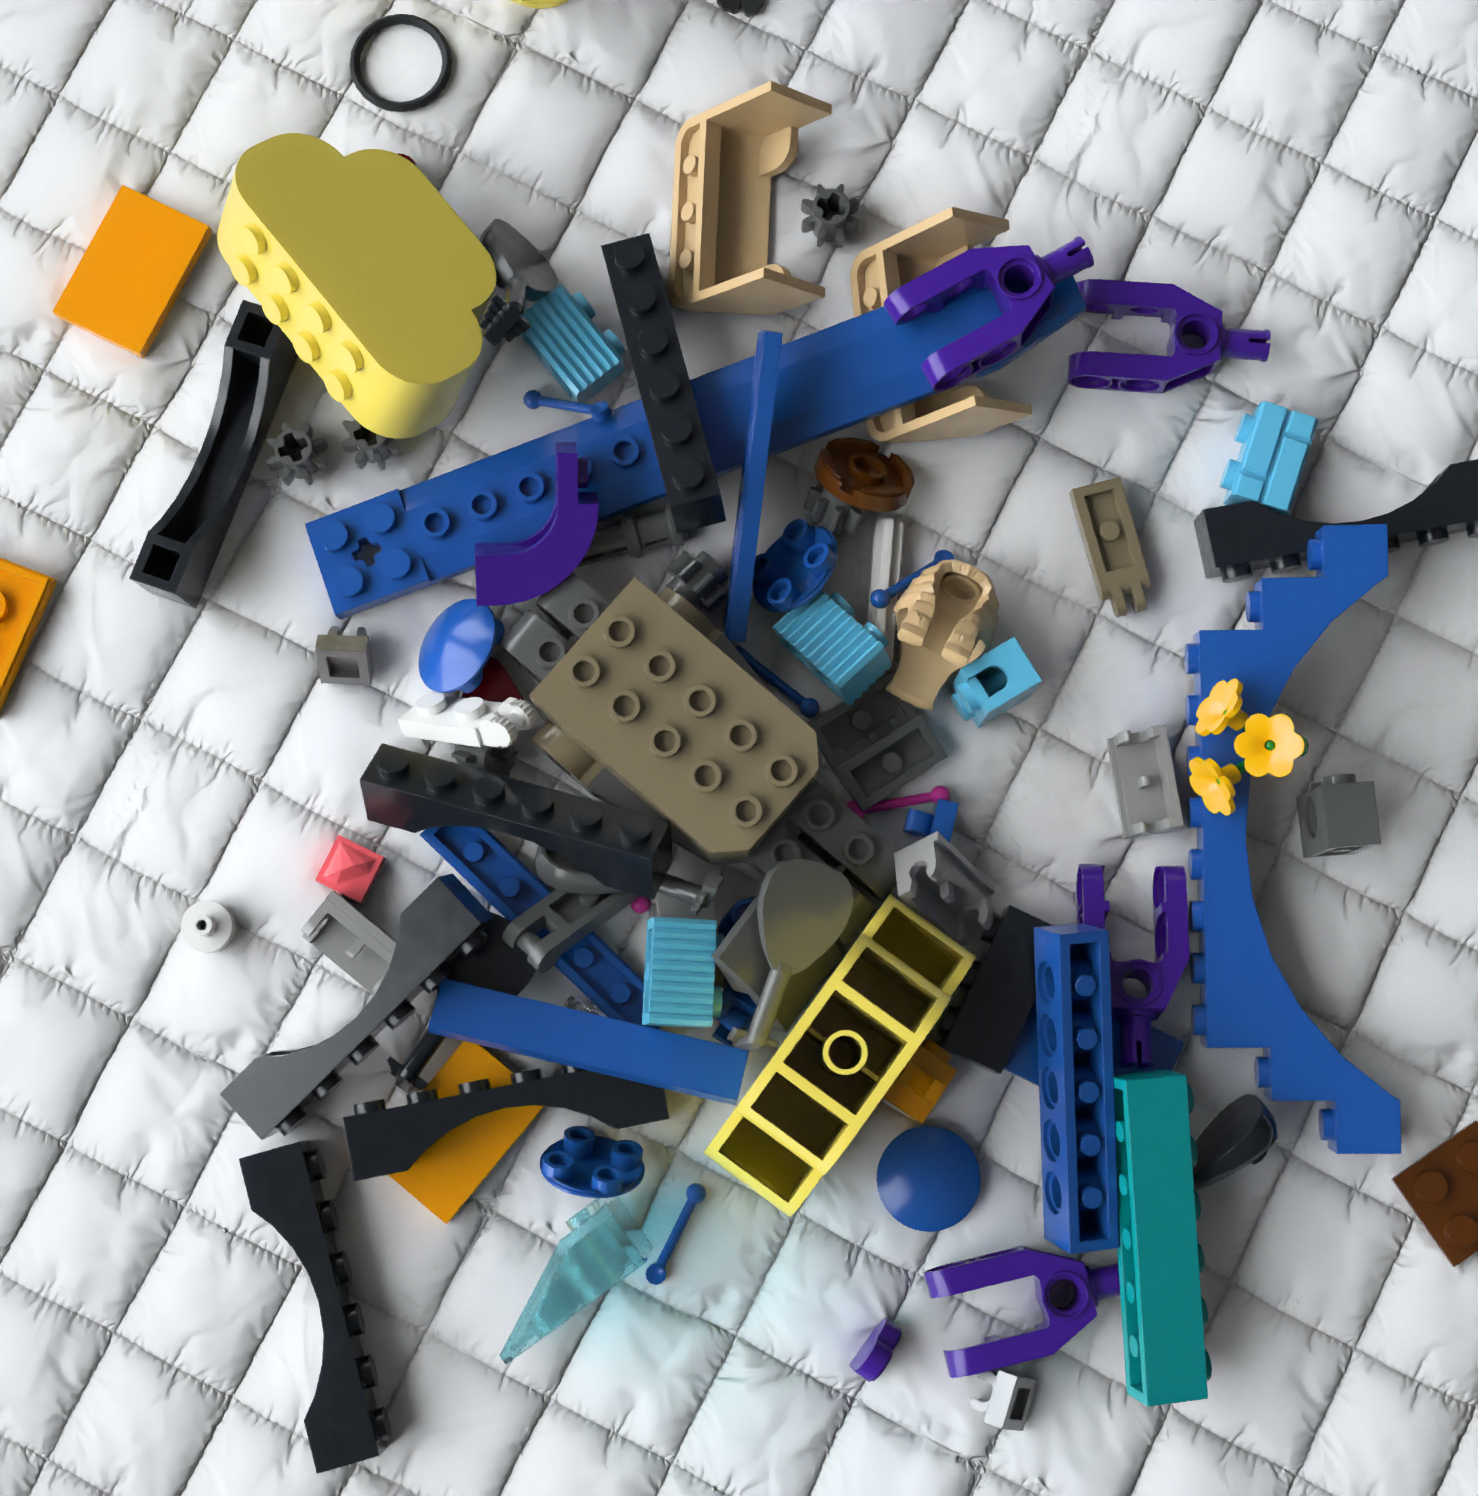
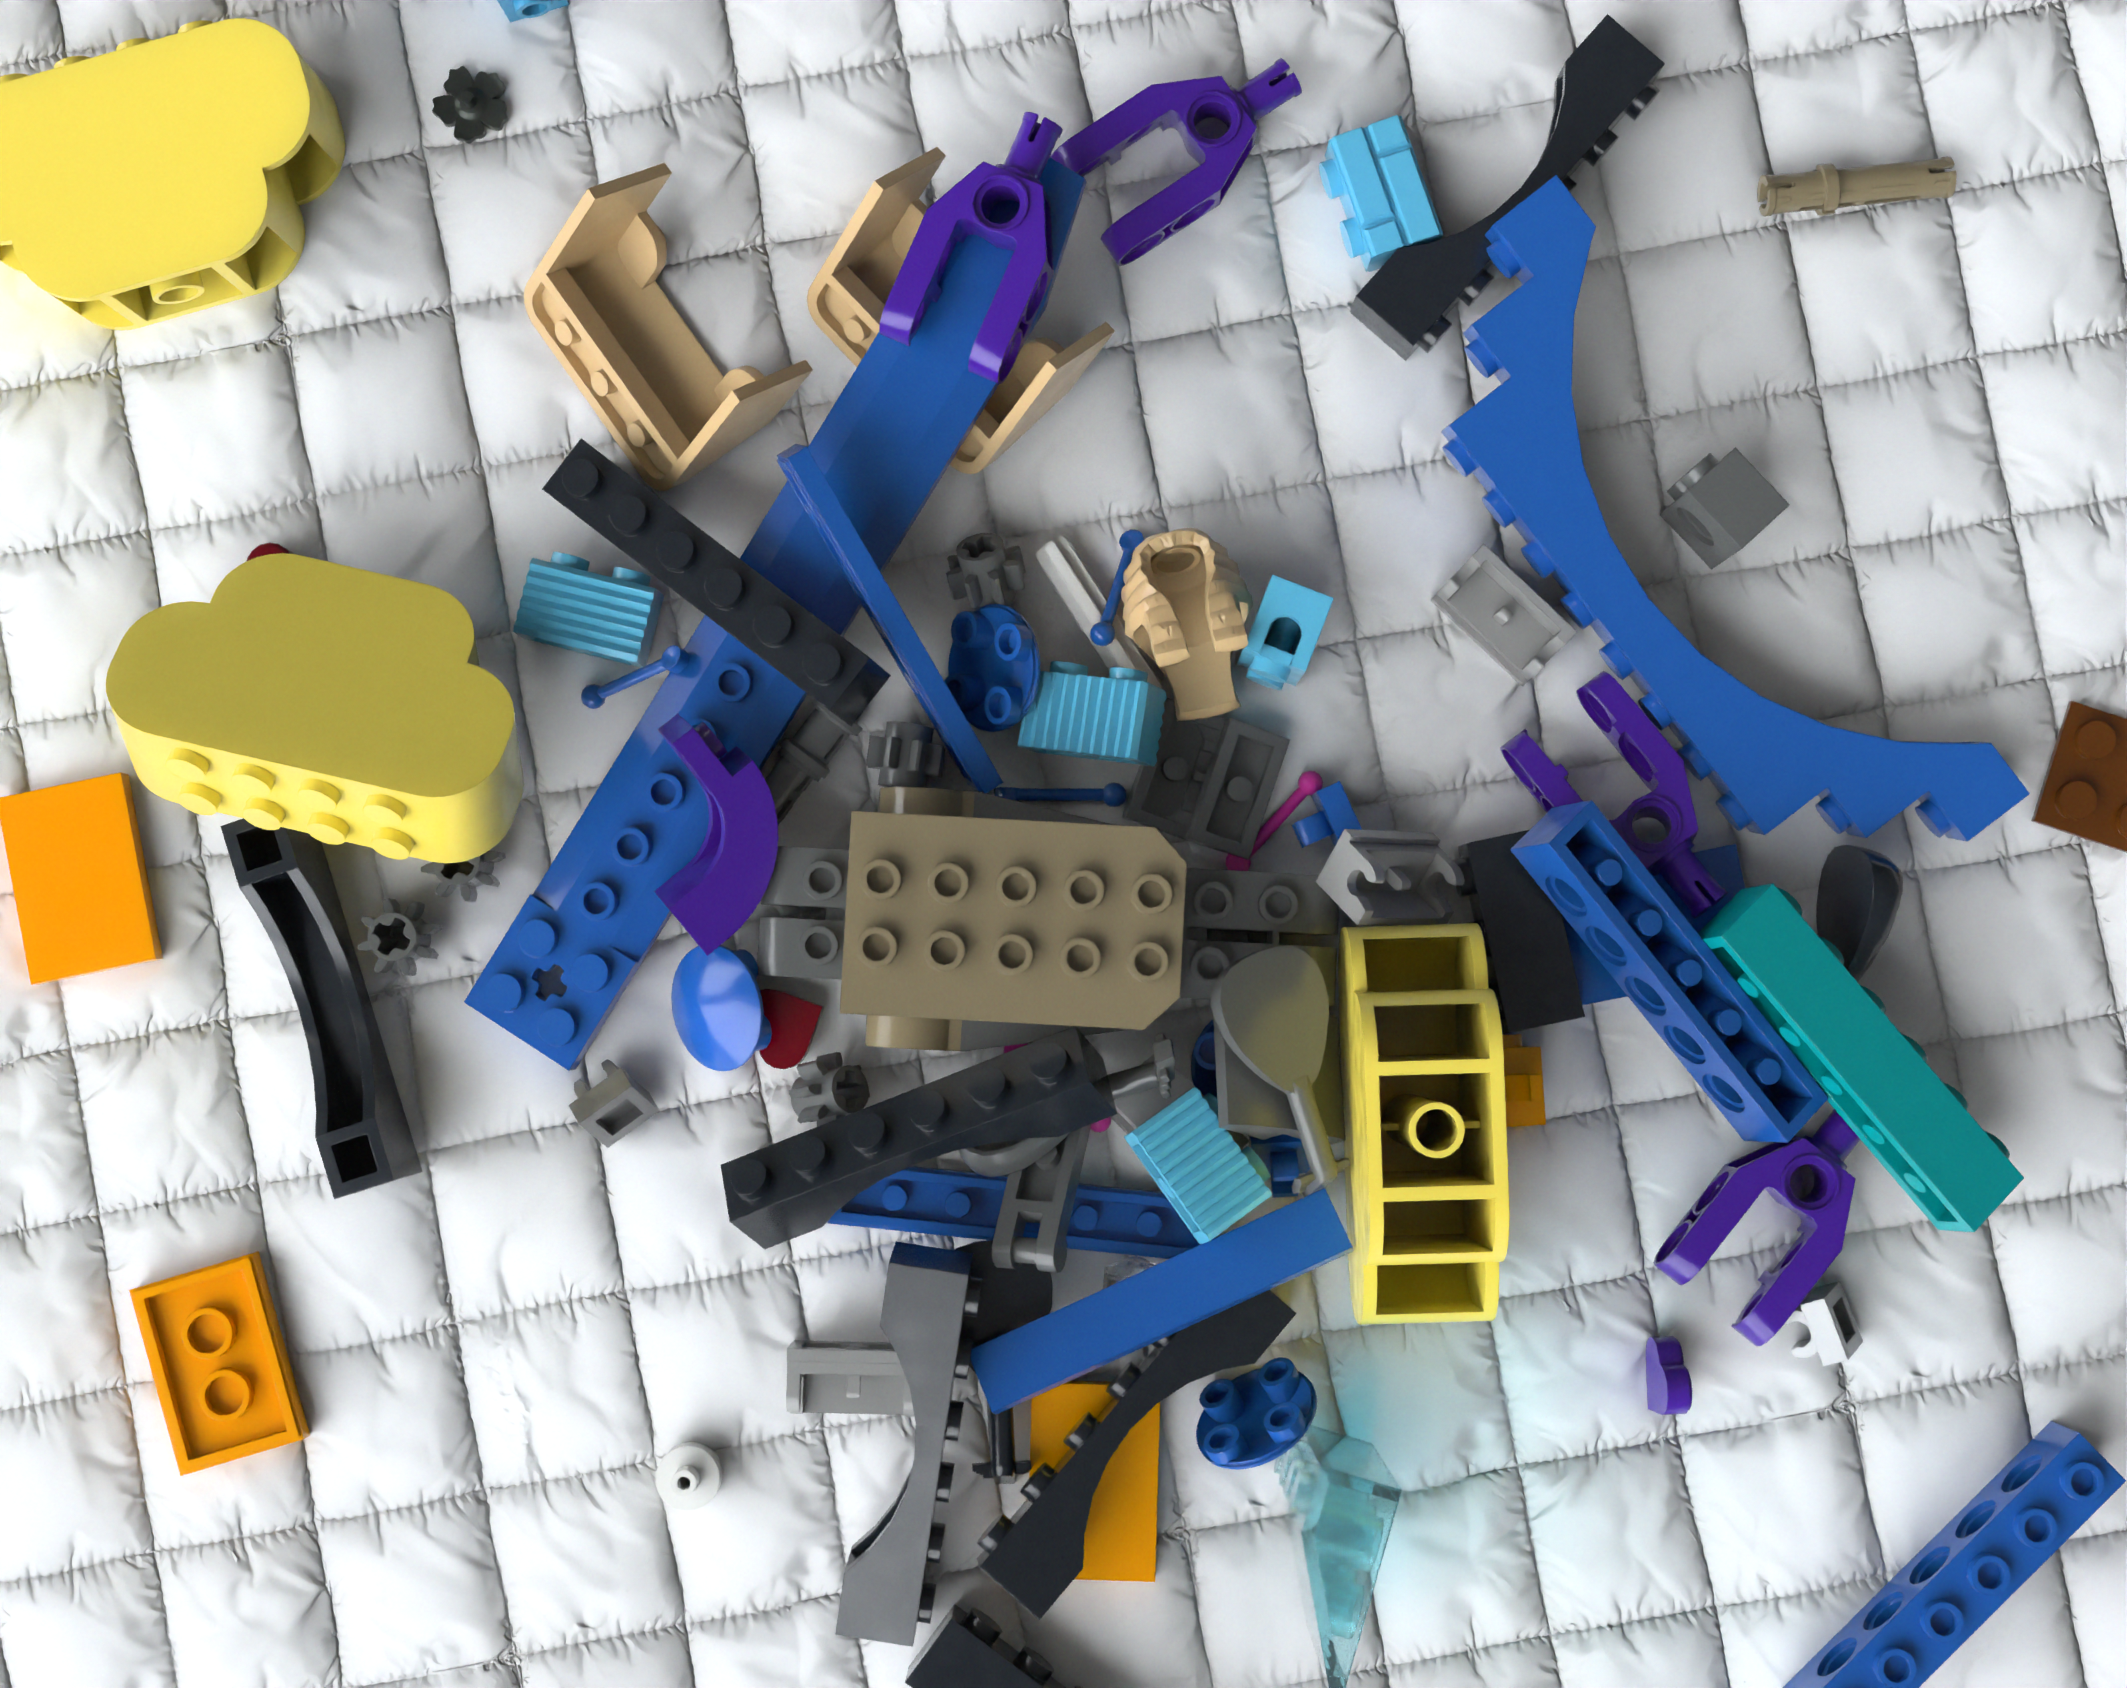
camera: 30 degrees left, 5 degrees up
coral tile [315,835,386,904] -> none
black tyre [350,14,452,112] -> none
white hinge [398,692,538,748] -> none
black piece [479,219,558,347] -> none
blue hinge [646,1183,706,1285] -> none
dark grey gear [801,184,860,248] -> none
reddish brown tile [814,437,915,512] -> none
blue dish [876,1126,981,1232] -> none
dark tan hinge [1069,477,1151,617] -> none
yellow plant [1189,678,1309,816] -> none

